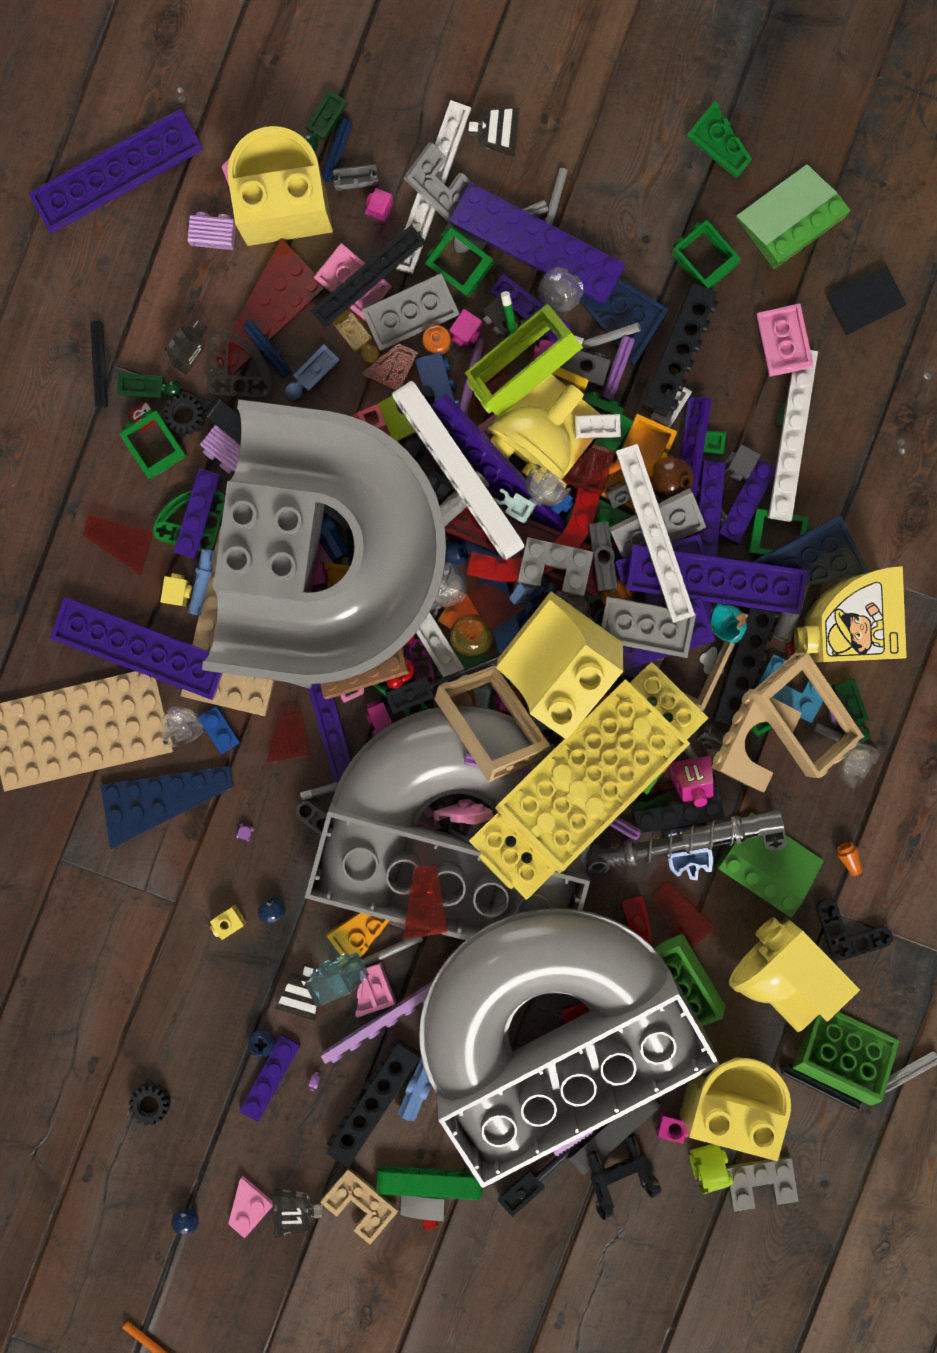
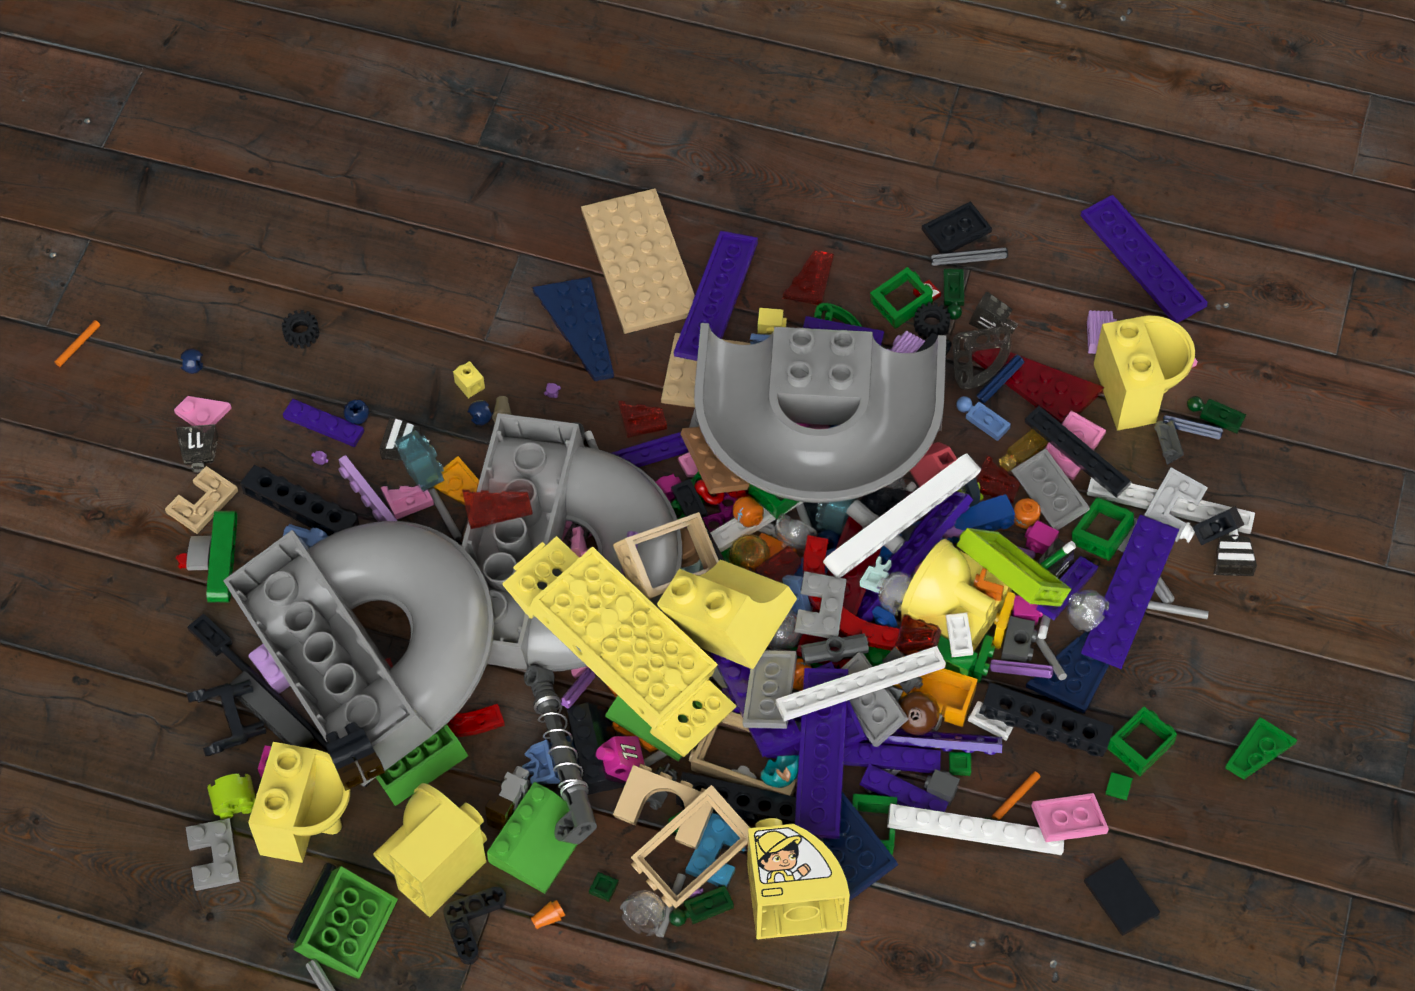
camera: 90 degrees right, 30 degrees down
clear cylinder [159,706,204,747] -> none
blue plate [198,706,241,754] -> none
dark pink brick [365,188,393,222] -> none
clear red wing [652,880,715,949] -> none
bright green slope [736,164,850,269] -> none
none -> hips [326,722,385,791]
none -> hips [485,766,530,831]
none -> dark tan cone [492,396,512,422]
none -> dark green tile [589,872,619,902]
none -> orange head [733,496,764,528]
none -> black tile [922,201,992,253]
none -> orange bracket [973,568,1004,602]
none -> orange bar [992,771,1041,820]
none -> green tile [1105,772,1133,801]
none -> white bush [1180,522,1195,543]
none -> black brick [1192,506,1245,546]

